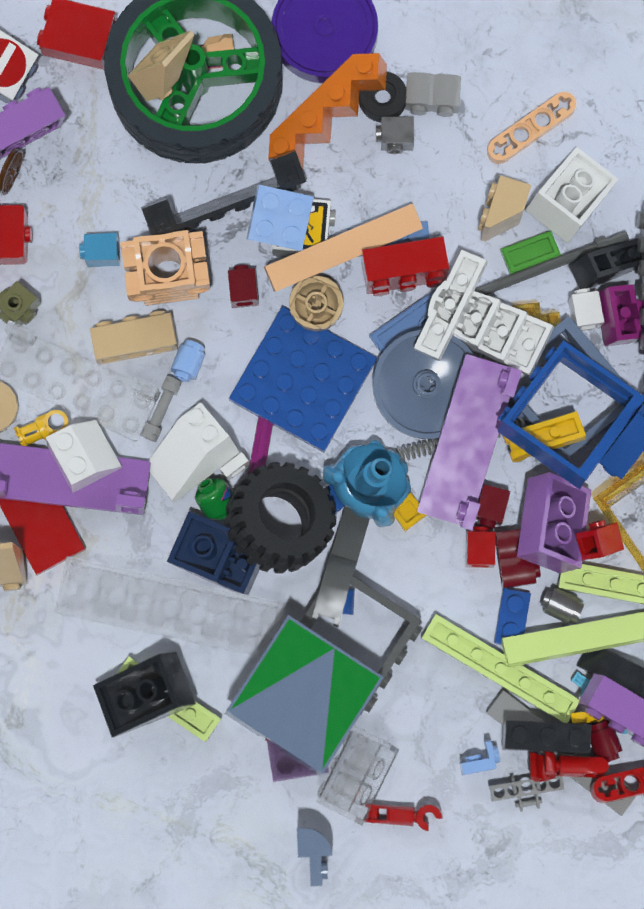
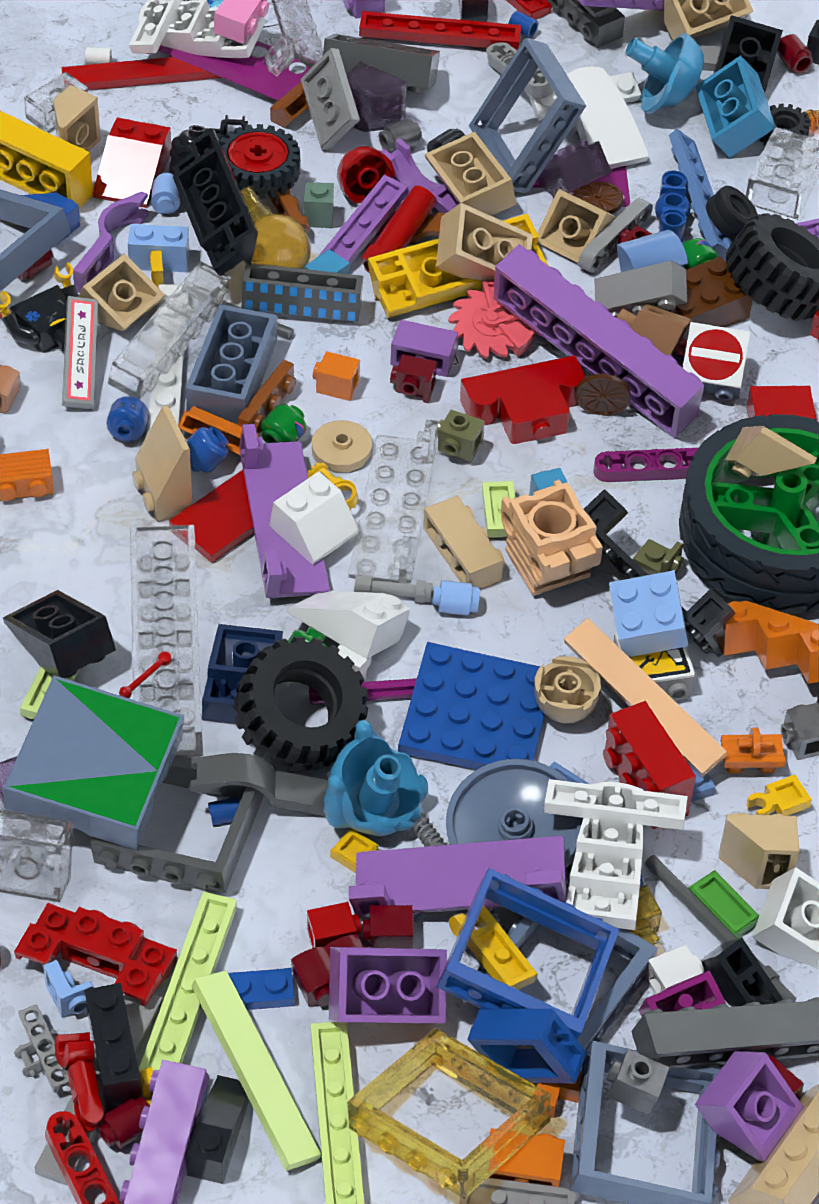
camera: 70 degrees right, 30 degrees down
dark red brick [228,265,259,308] -> none
flat silver brick [541,588,584,624] -> none
red brick [575,520,624,561] -> none
none -> red bracket [14,903,177,1006]
none -> red hinge [119,651,172,698]
none -> yellowish green plate [482,481,515,537]
none -> magenta beam [593,448,698,482]
none -> olive bracket [633,539,684,575]
none -> orange hips [720,727,786,773]
none -> yellow plate [746,774,812,816]

